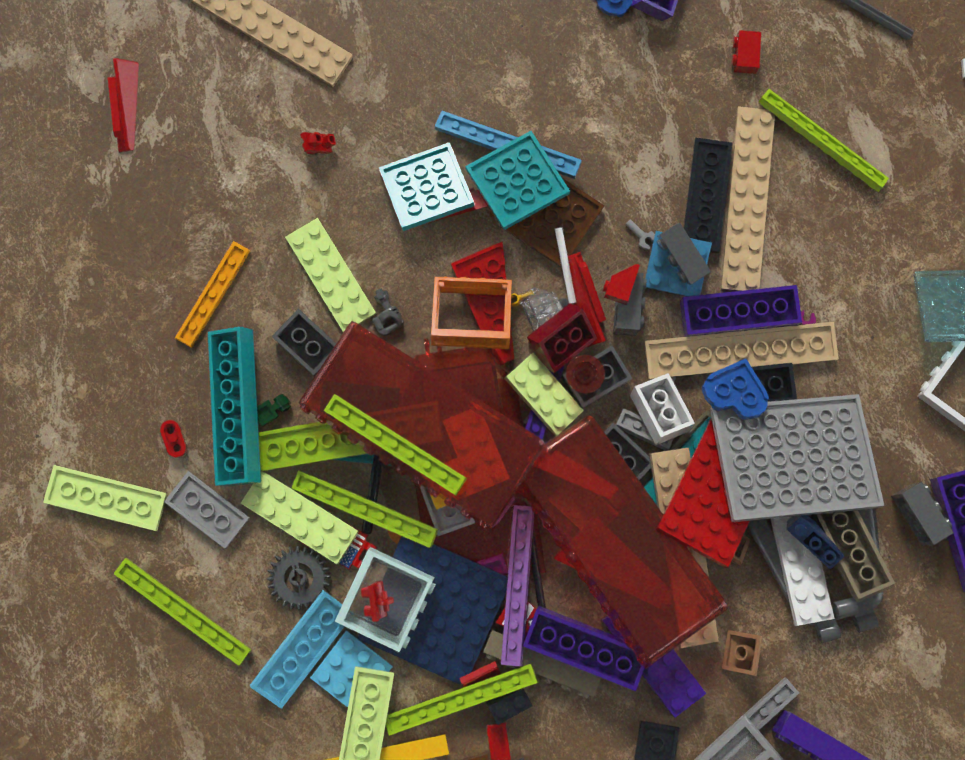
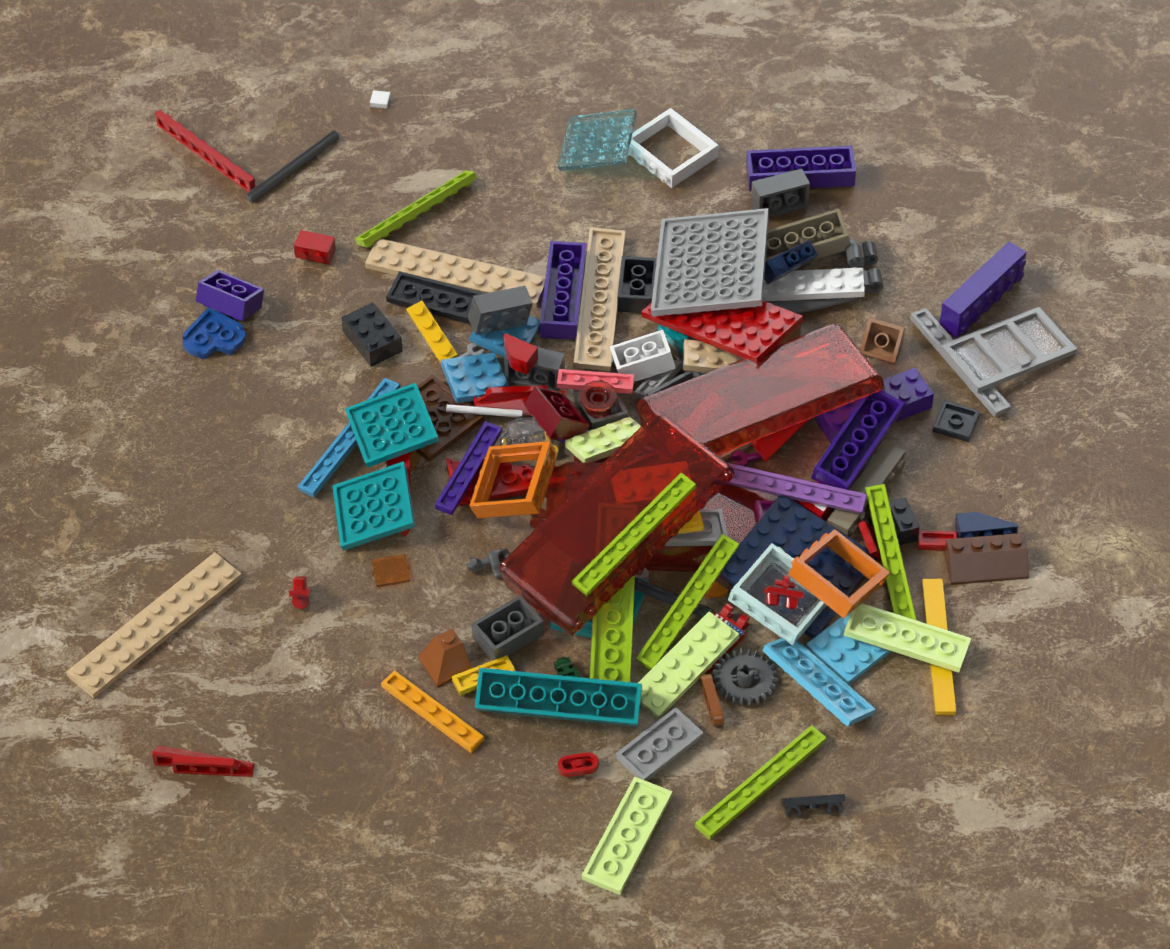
camera: 75 degrees left, 30 degrees down
yellowish green plate [285,218,376,333] -> none
blue plate [702,358,769,420] -> none
none -> black brick [341,302,403,367]
none -> clear orange piece [371,554,411,587]
none -> yellow plate [406,301,458,364]
none -> dark orange slope [418,628,472,687]
none -> dark purple plate [435,422,502,515]
none -> dark azure plate [441,352,509,403]
none -> yellow plate [452,655,515,696]
none -> coral plate [557,369,634,394]
none -> dark orange beam [700,674,724,727]
none -> black plate [780,794,845,817]
none -> orange window [788,529,890,618]

